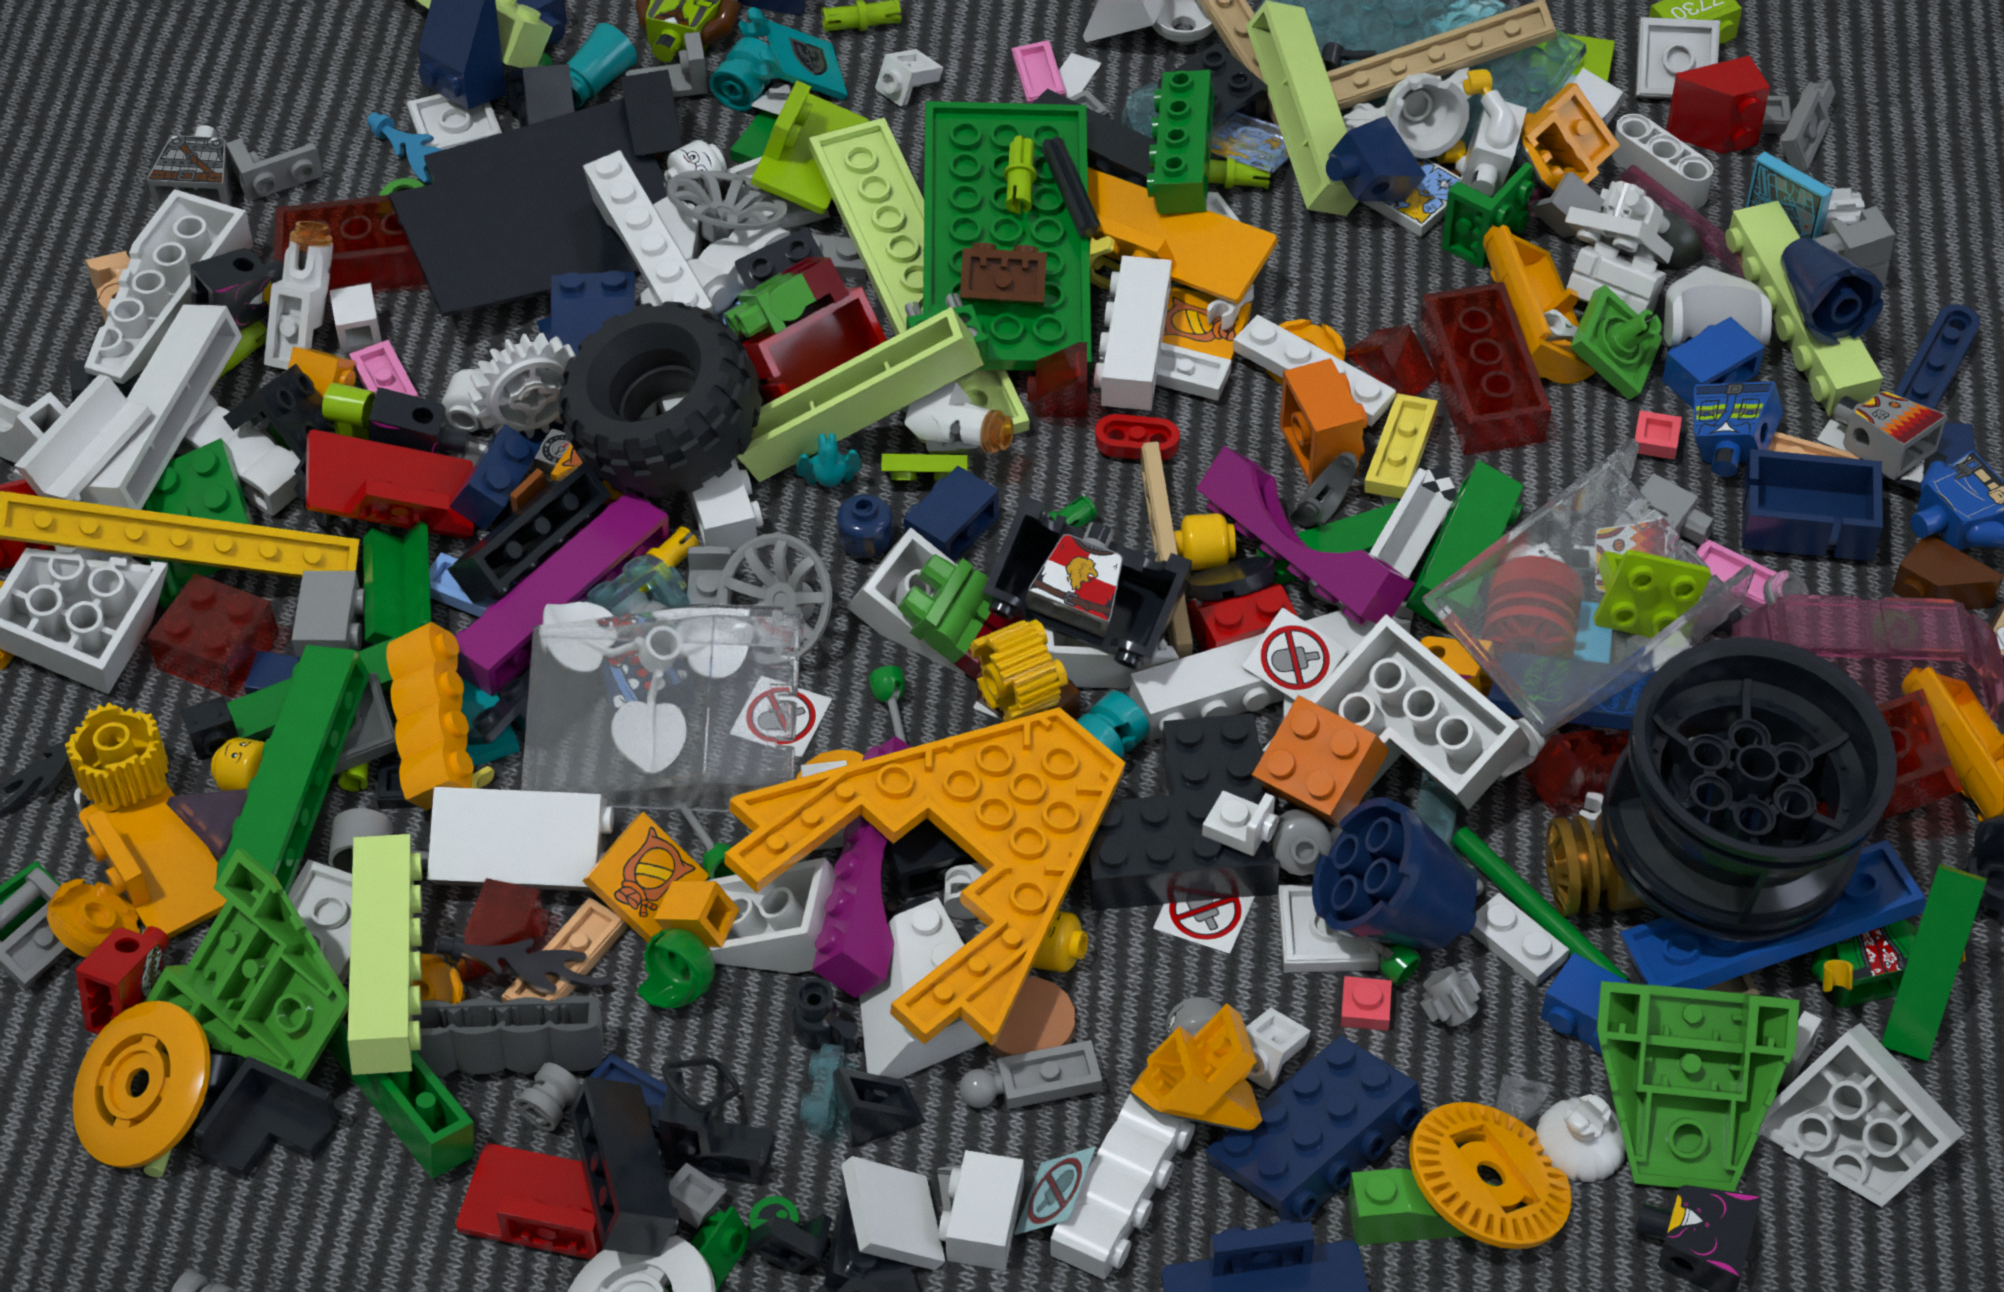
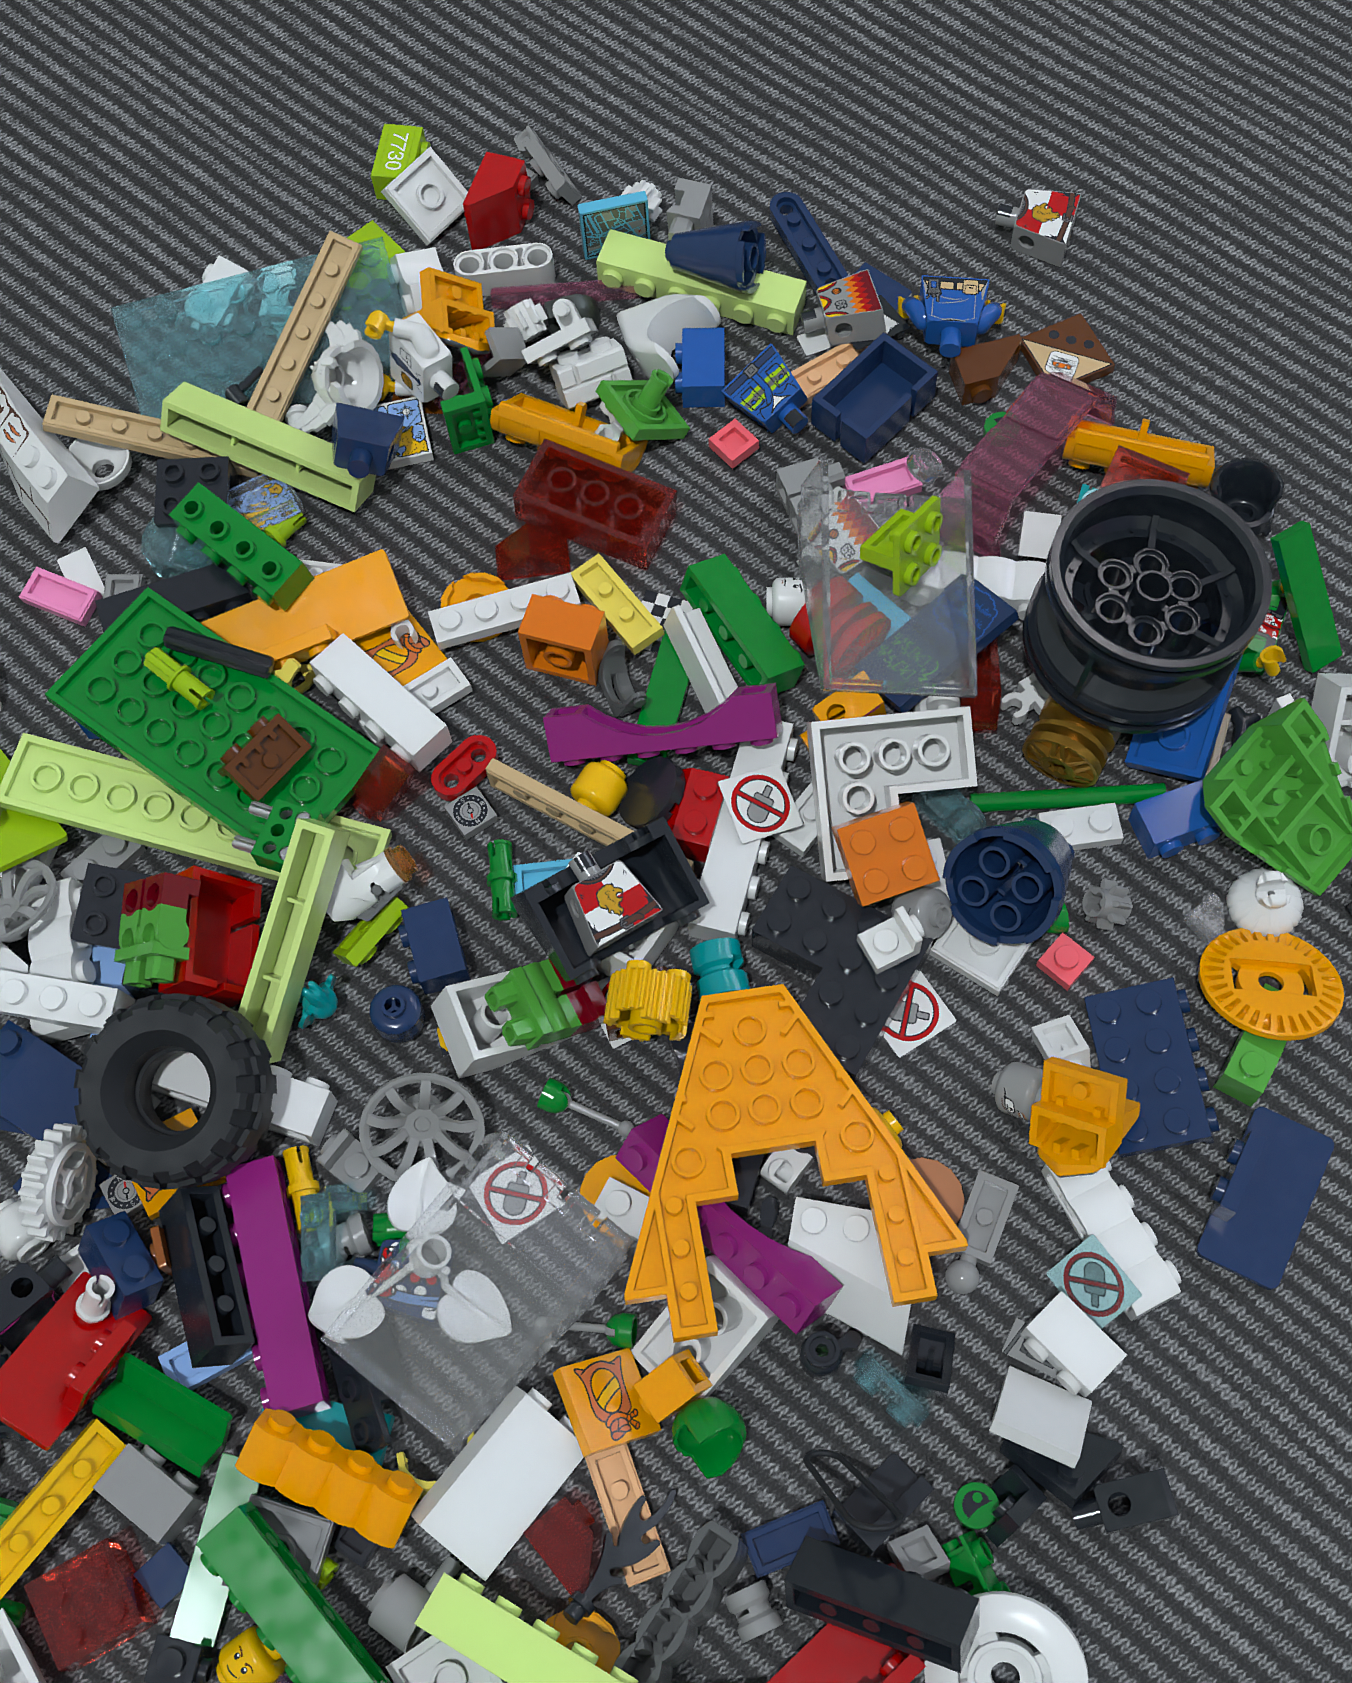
camera: 50 degrees left, 15 degrees up
none -> white pin [75,1275,115,1323]
none -> light grey tile [444,786,498,840]

